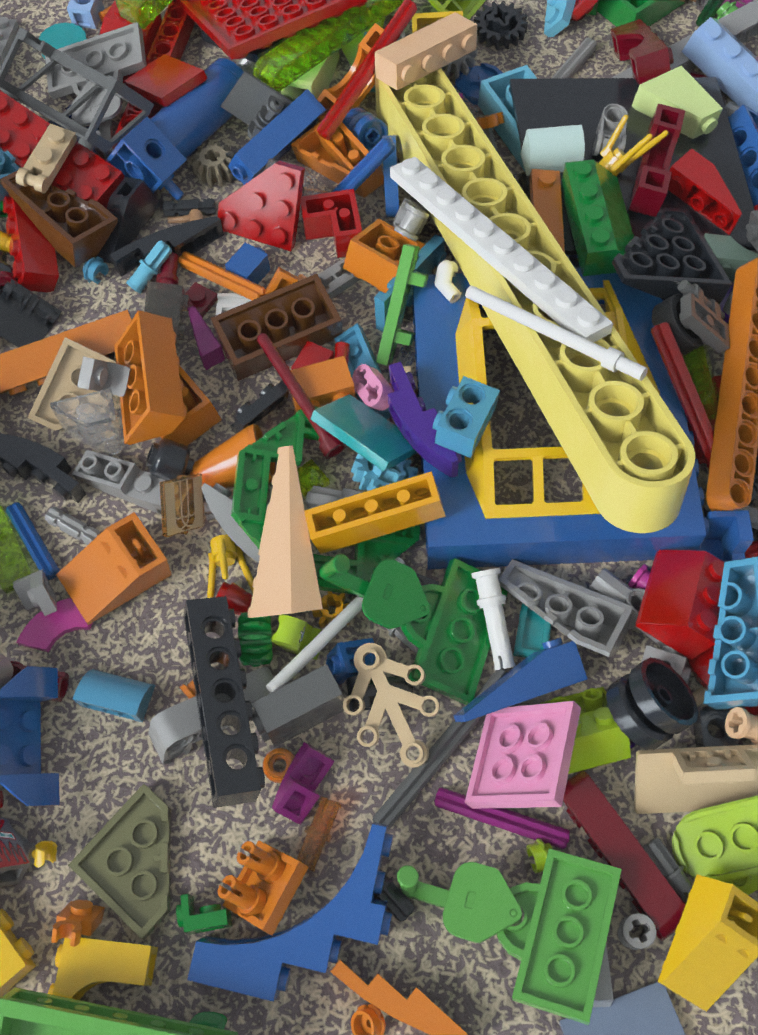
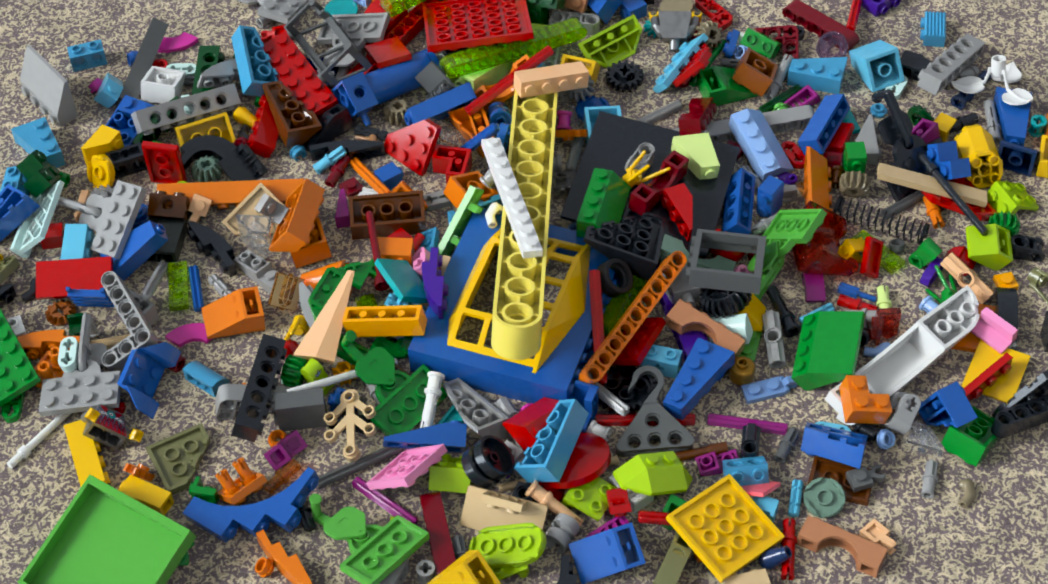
camera: 20 degrees right, 15 degrees down
light grey bracket [13,569,57,616] -> none
tan plate [15,124,77,193] -> none
clear smoke brick [144,281,189,347] -> none
black head [146,438,194,482] -> none
black plate [230,380,289,434] -> none
dark azure brick [432,376,500,458] -> none
white bar [465,285,648,381] -> none
light aqua brick [520,125,585,176] -> none
orange plate [529,169,565,253] -> none
dark grey plate [678,280,730,353] -> none

